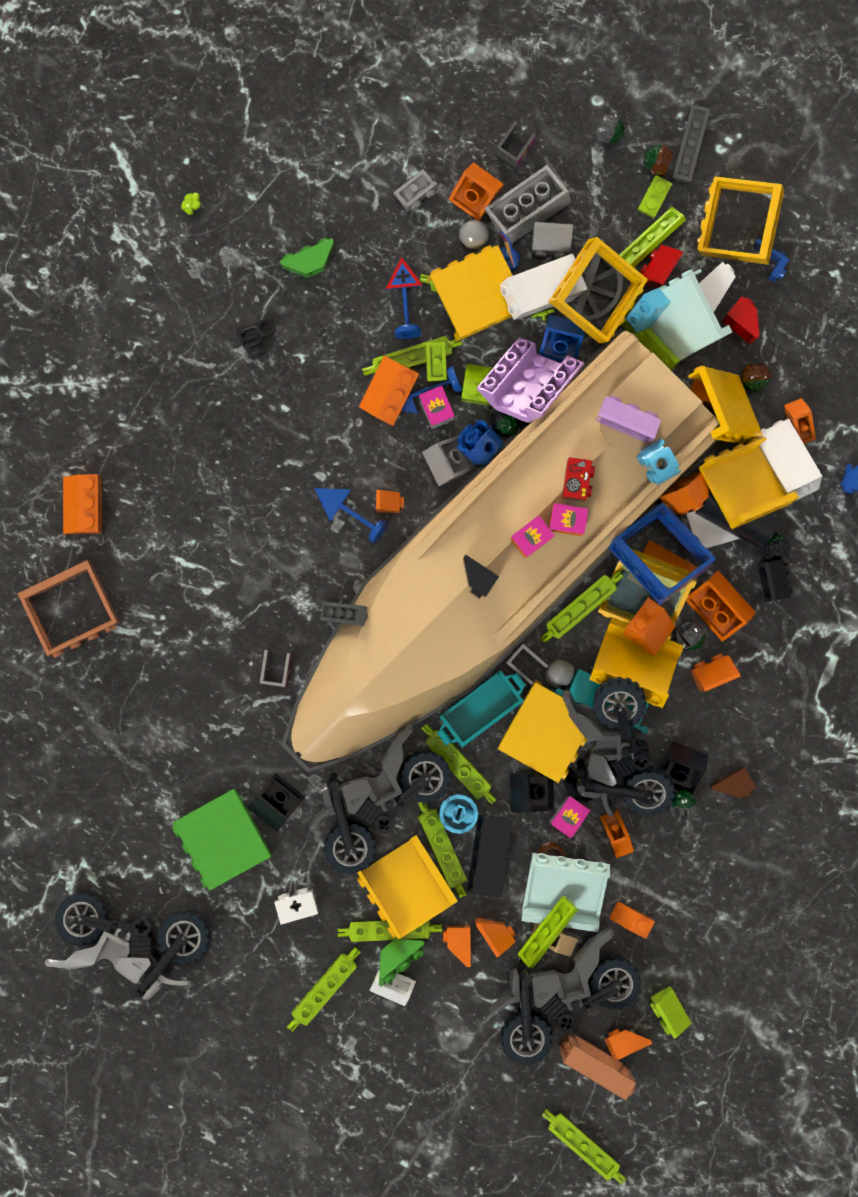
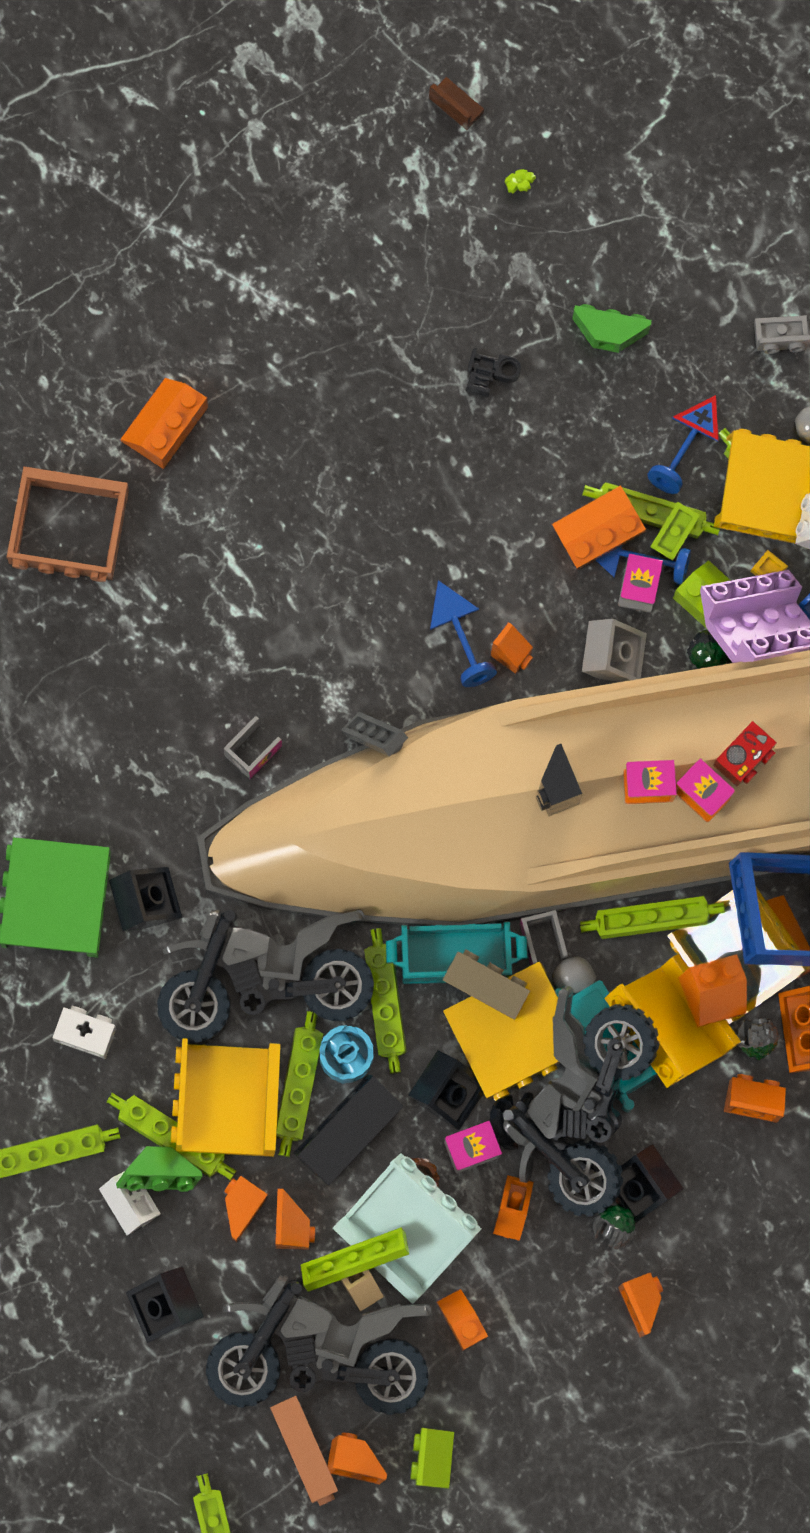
camera: 30 degrees right, 10 degrees down
blue brick [457,420,503,466] -> none
reddish brown slope [709,767,756,798] -> none
none -> black slope [126,1266,204,1343]
none -> reddish brown panel [429,77,484,130]
none -> dark tan brick [442,949,530,1020]
none -> orange slope [618,1272,663,1338]
none -> yellow tile [750,550,788,576]

